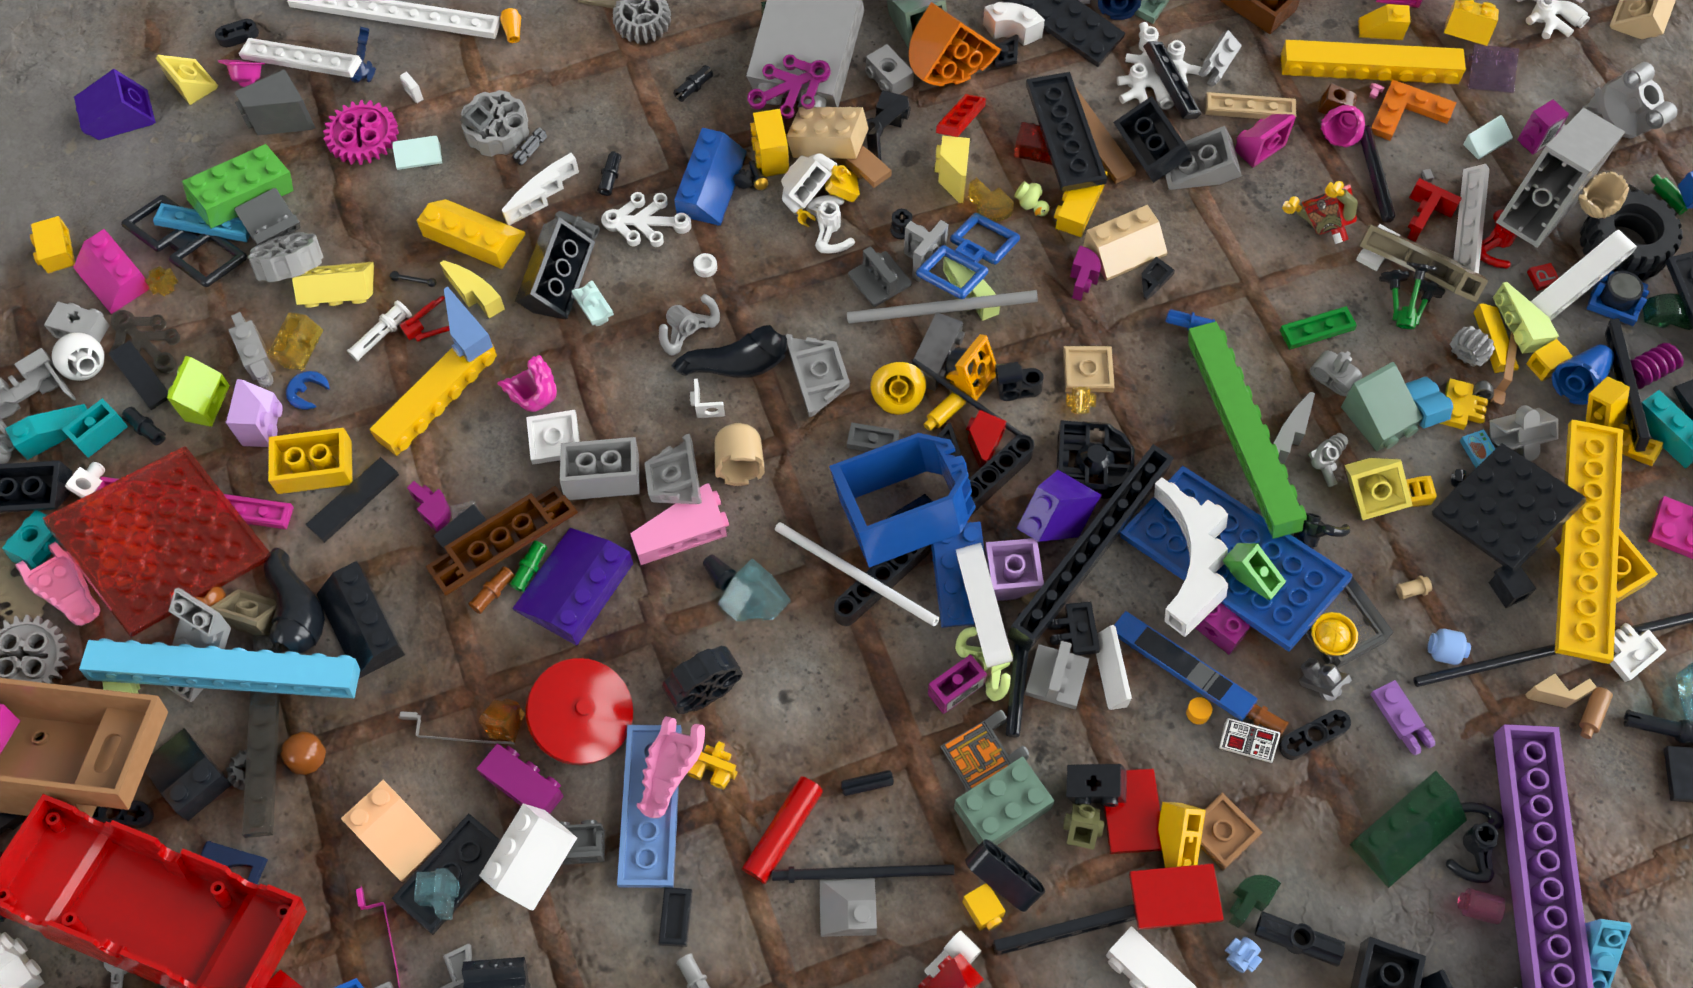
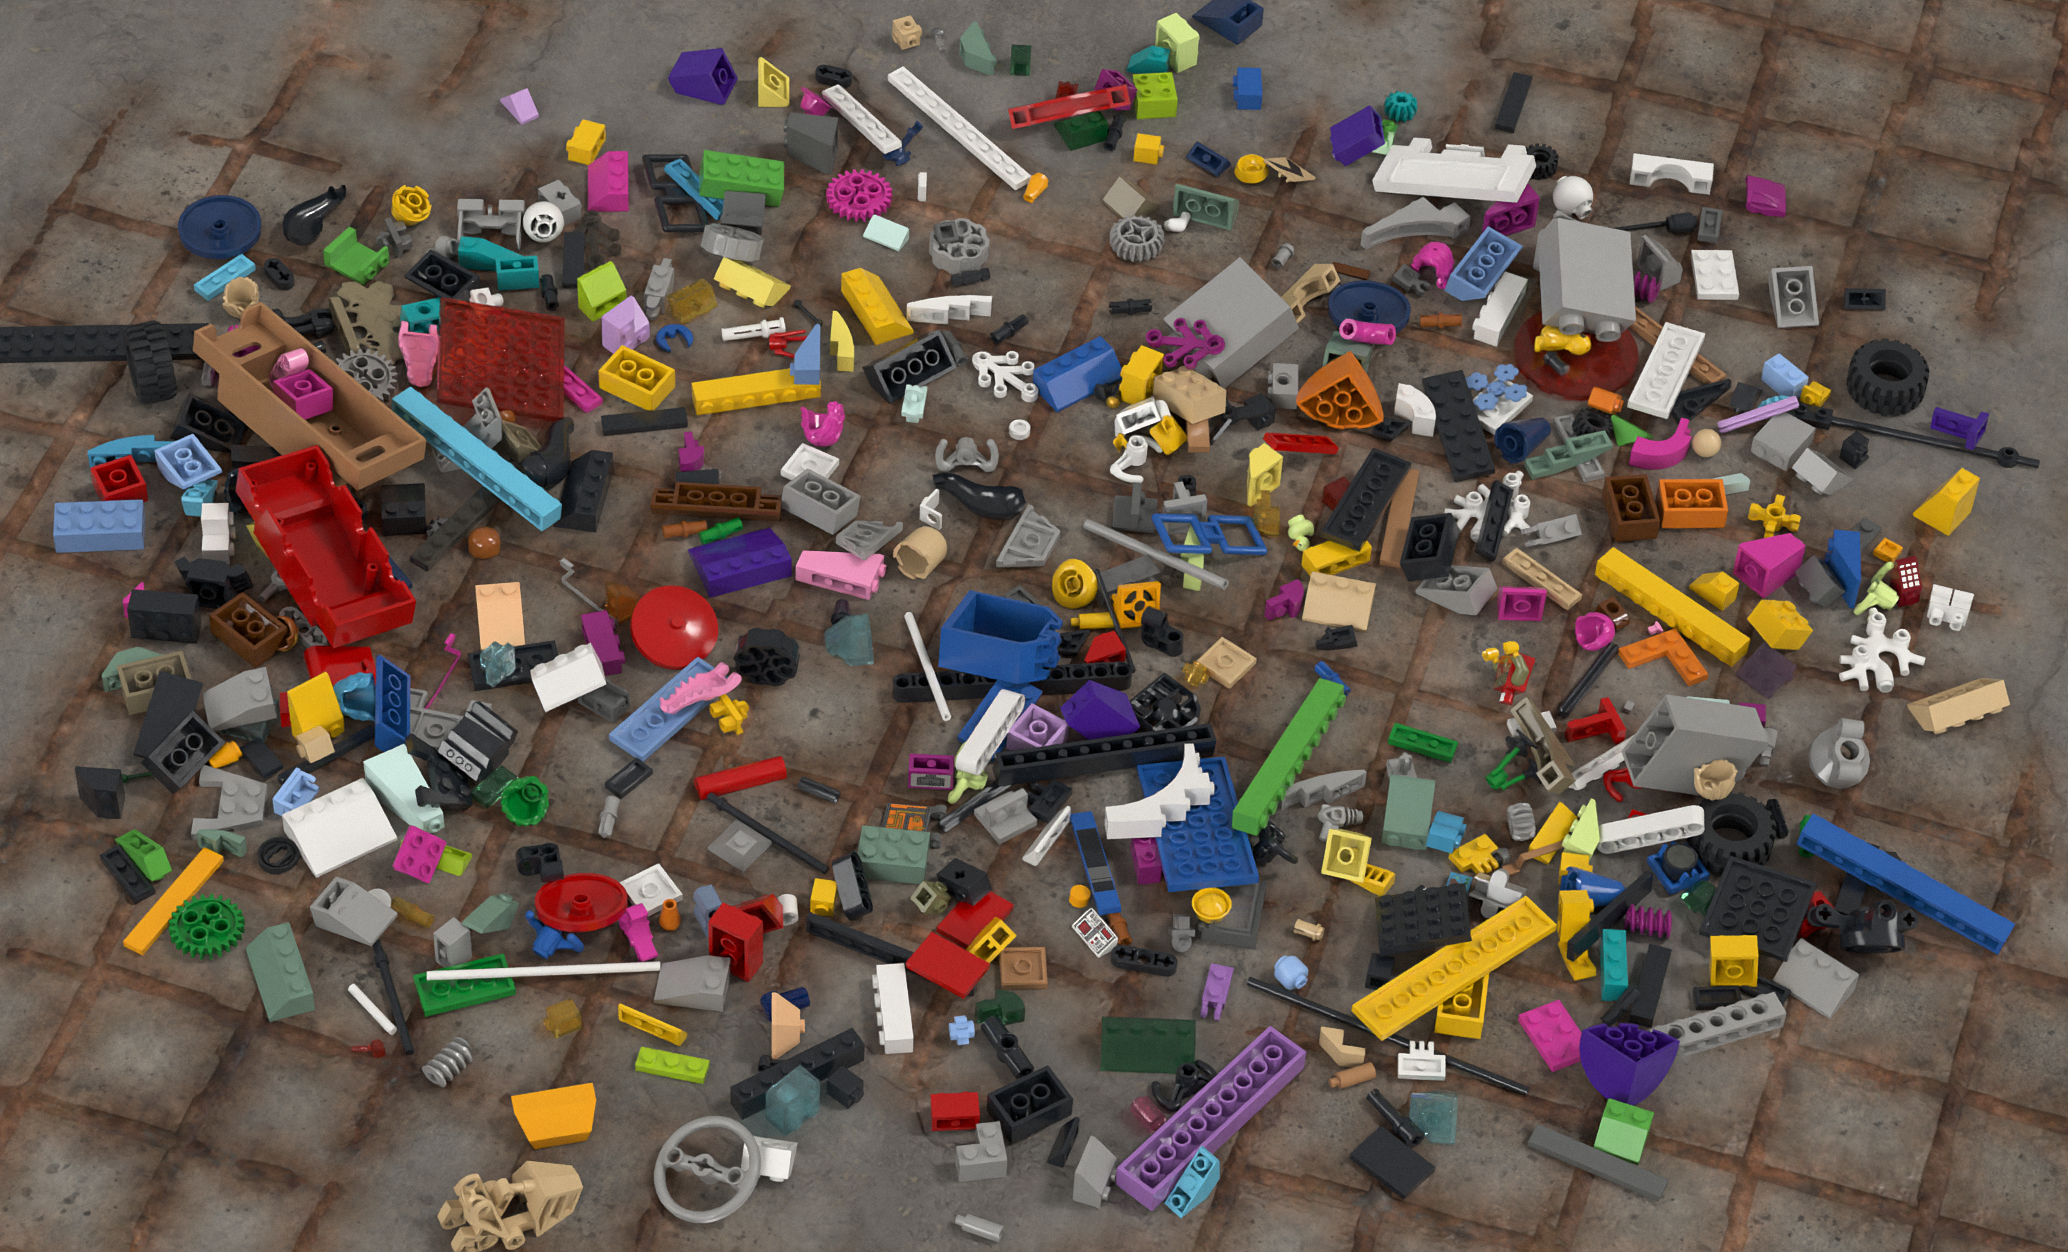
camera: 35 degrees right, 15 degrees down
clear yellow gear [145,266,178,296] -> none
bright green slope [1222,543,1286,600] -> none

